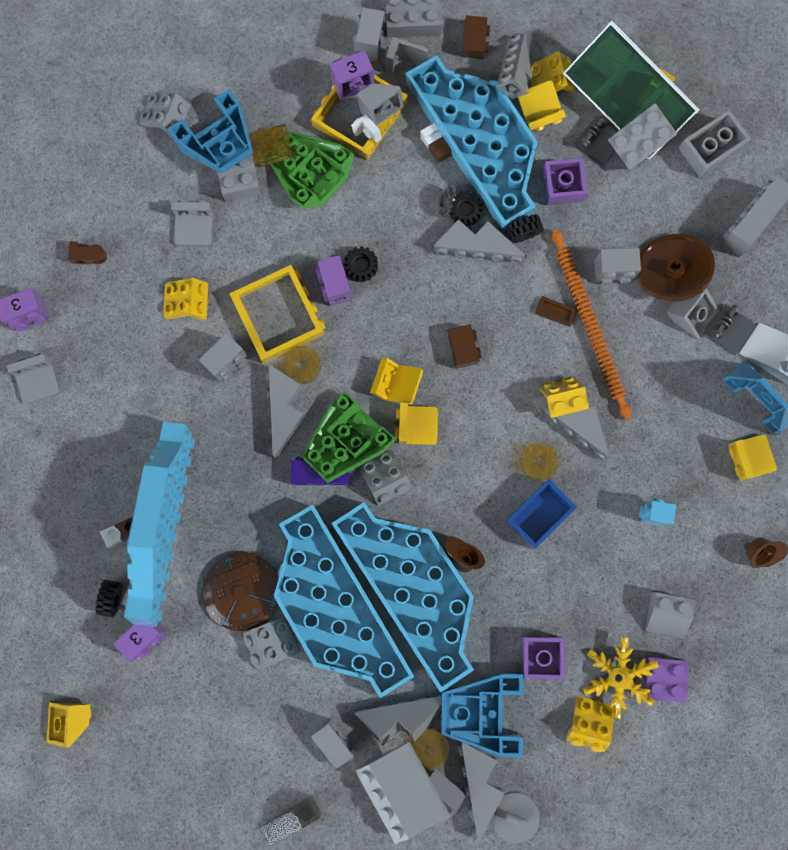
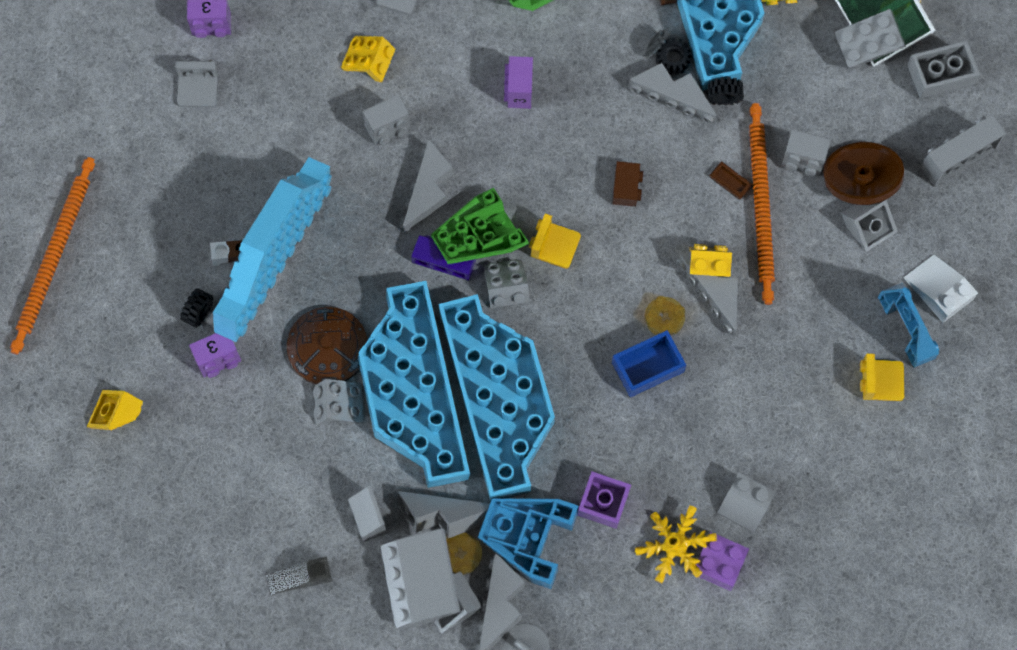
camera: 15 degrees right, 10 degrees down
yellow window [229,265,326,364] -> none
clear yellow plate [283,346,321,384] -> none
black tyre [344,246,378,283] -> none
yellow bracket [370,357,423,405] -> none
reddish brown piece [445,536,485,573] -> none
medium lavender brick [542,158,587,205] -> none
yellow bracket [566,696,614,752] -> none
dark grey hinge [574,115,617,165] -> none
medium azure brick [639,499,676,526] -> none
dark grey hinge [704,304,757,355] -> none
reddish brown piece [744,537,788,568] -> none

